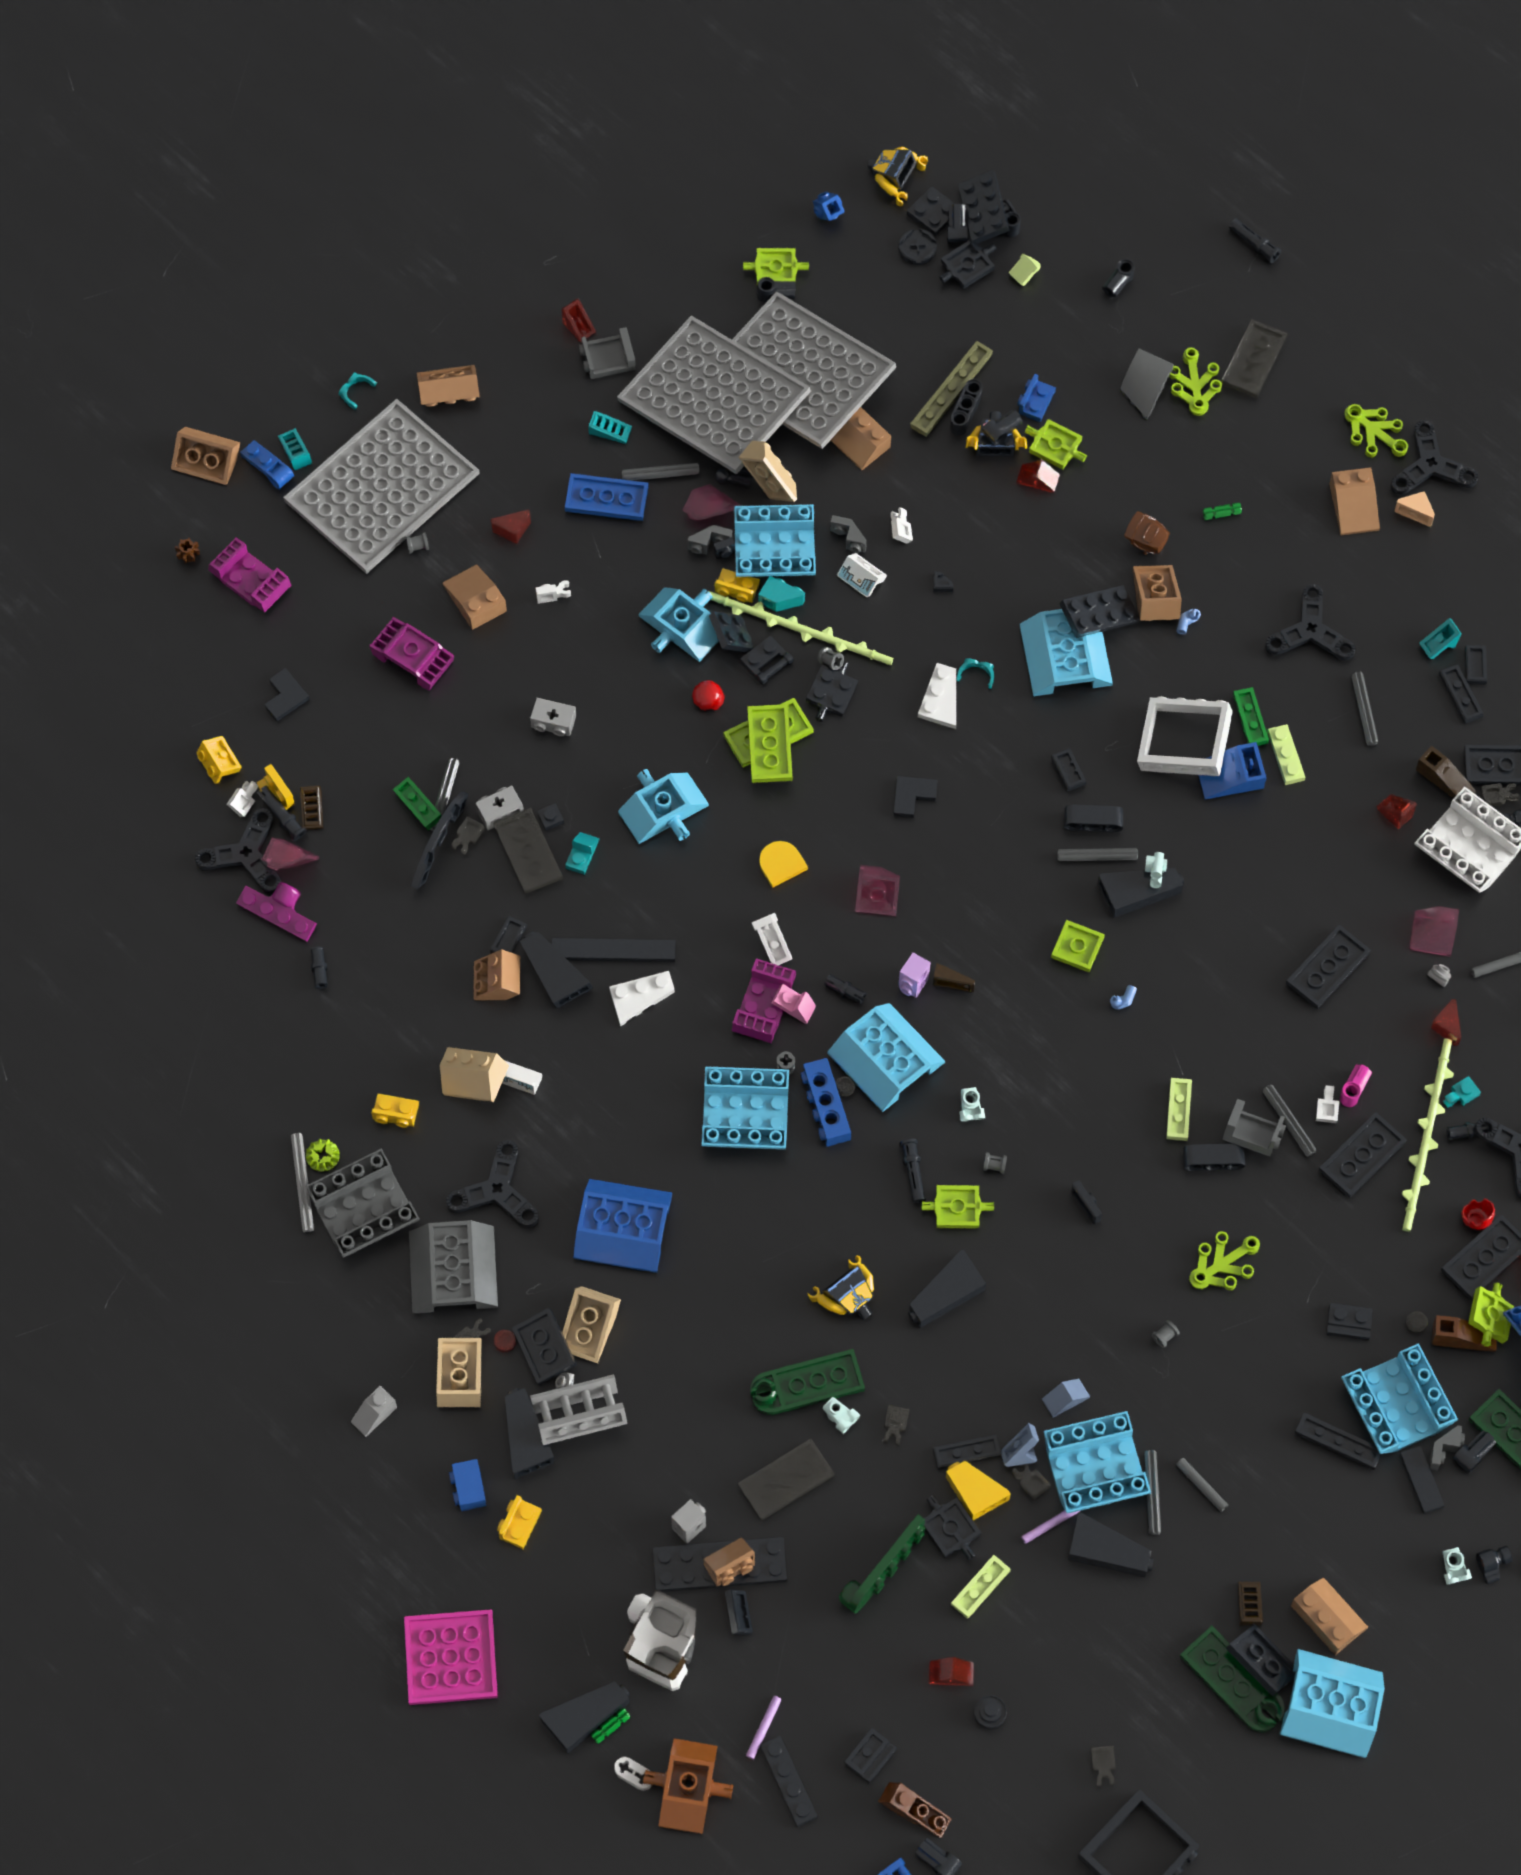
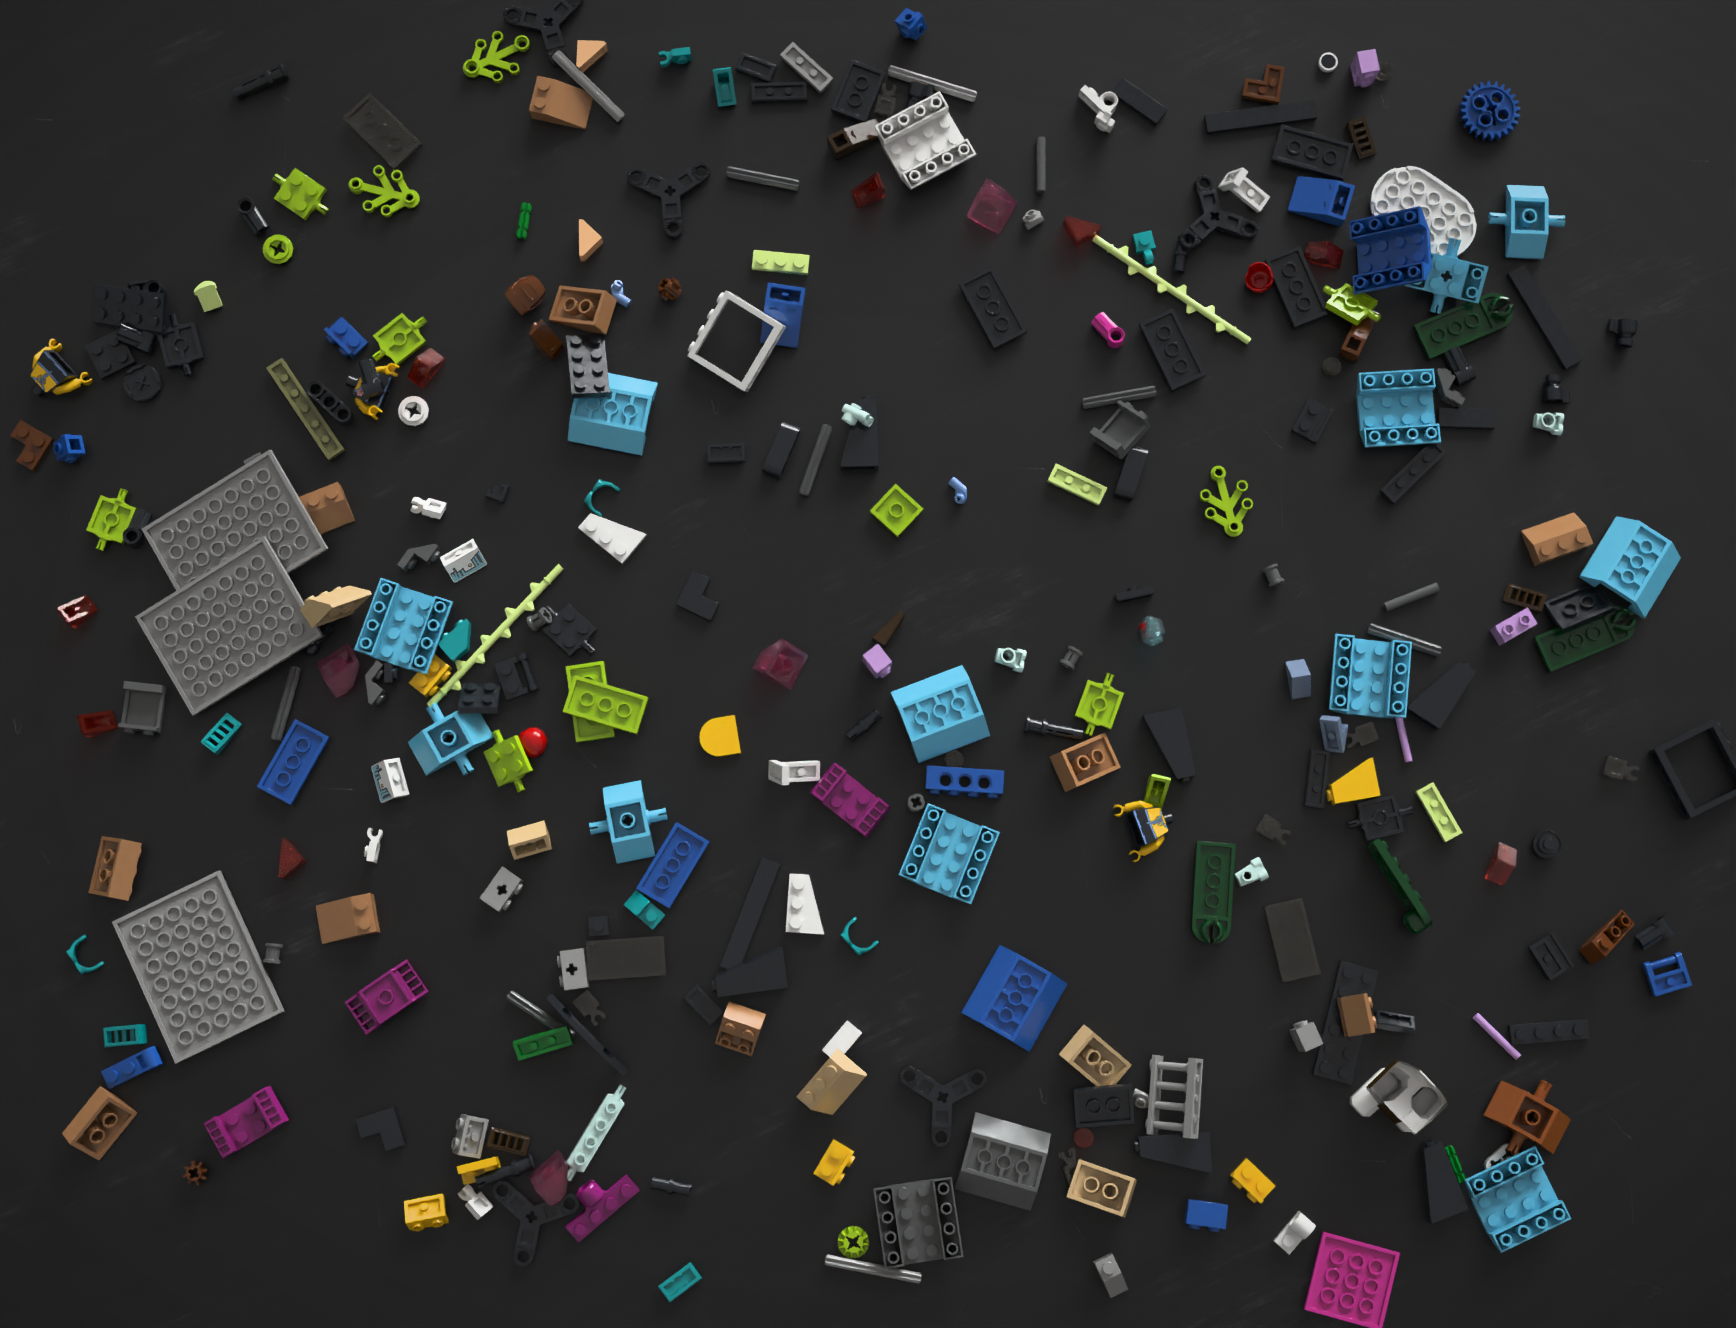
camera: 75 degrees left, 15 degrees up
bright pink slope [771,984,816,1024] -> none
dark grey slope [1120,349,1174,420] -> none
green plate [1233,687,1269,746] -> none
white plate [1316,1085,1339,1123] -> none
none -> reddish brown plate [10,420,54,472]
none -> clear red slope [56,595,98,628]
none -> lime gear [263,235,294,265]
none -> lime plate [272,168,329,220]
none -> white panel [371,758,409,803]
none -> white gear [398,396,429,427]
none -> light grey bracket [451,1114,489,1159]
none -> lime plate [484,730,533,793]
none -> tan brick [507,821,552,860]
none -> reddish brown slope [529,319,564,362]
none -> light grey axle [552,50,625,122]
none -> light aqua plate [564,1084,627,1181]
none -> light nougat slope [579,219,603,261]
none -> blue plate [636,822,710,909]
none -> reddish brown gear [658,277,681,301]
none -> teal plate [658,1262,702,1302]
none -> teal plate [659,47,692,67]
none -> light grey plate [780,42,833,94]
none -> teal cap [840,917,879,956]
none -> medium nougat slope [1050,733,1121,792]
none -> clear light blue head [1138,616,1166,646]
none -> lime slope [1143,774,1171,810]
none -> white plate [1273,1211,1316,1255]
none -> medium azure slope [1465,1146,1571,1253]
none -> lavender brick [1490,607,1537,646]

